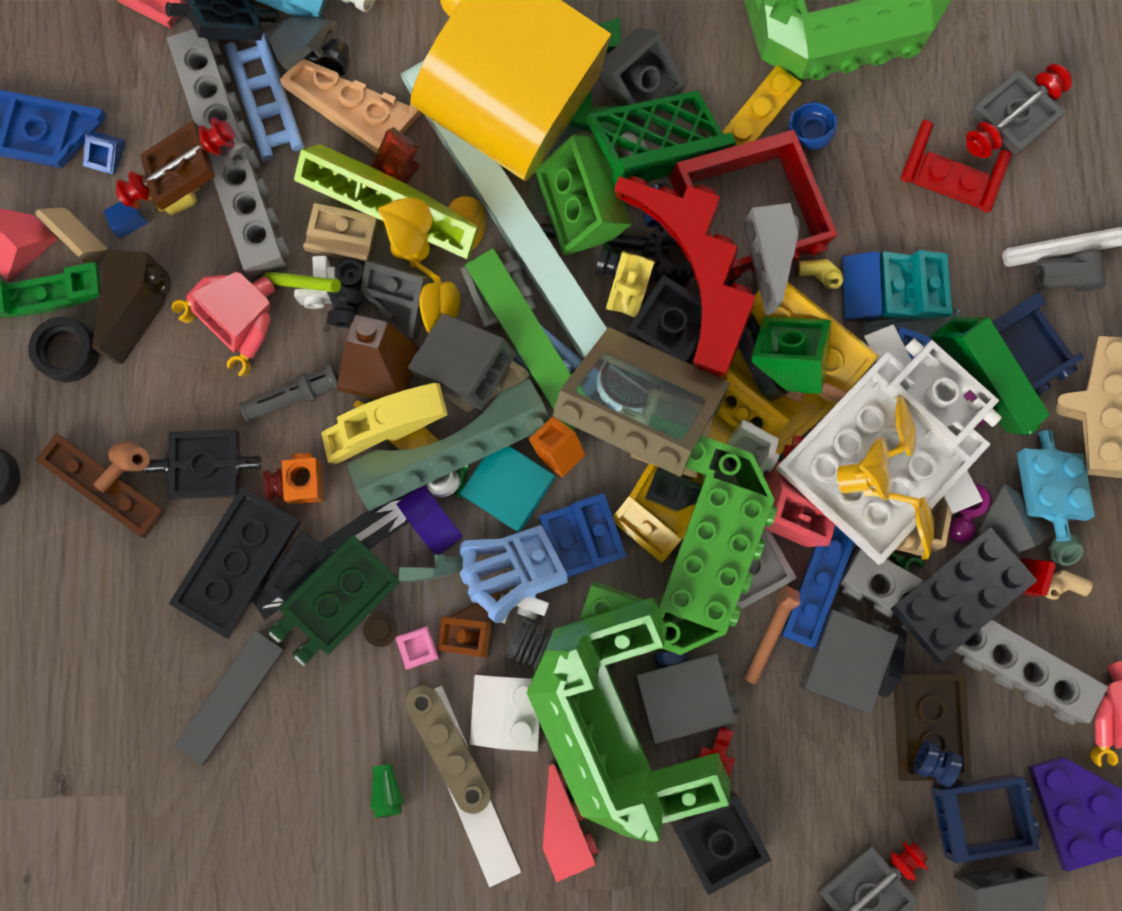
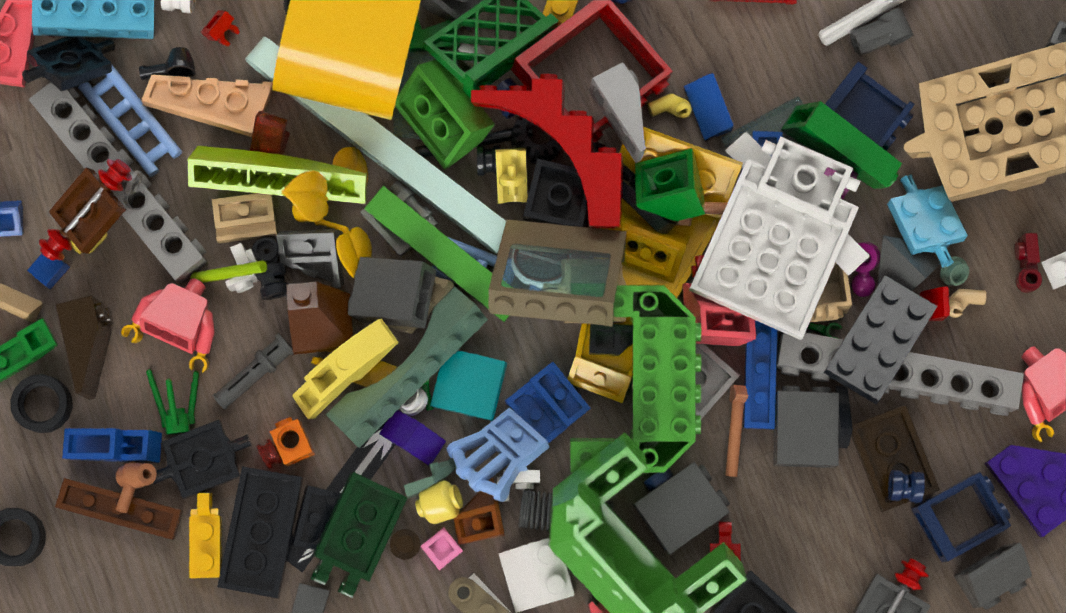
camera: 20 degrees left, 0 degrees up
dark grey slope [266,17,337,71] -> none
orange brick [529,416,586,478] -> none
white bracket [726,419,779,474] -> none
yellow plant [837,396,934,560] -> none
teal slope [880,250,953,319] -> none
none -> blue slope [62,428,162,463]
none -> green plant [146,369,199,435]
none -> yellow hinge [189,493,222,578]
none -> red tile [200,10,240,46]
none -> light yellow head [415,480,463,524]

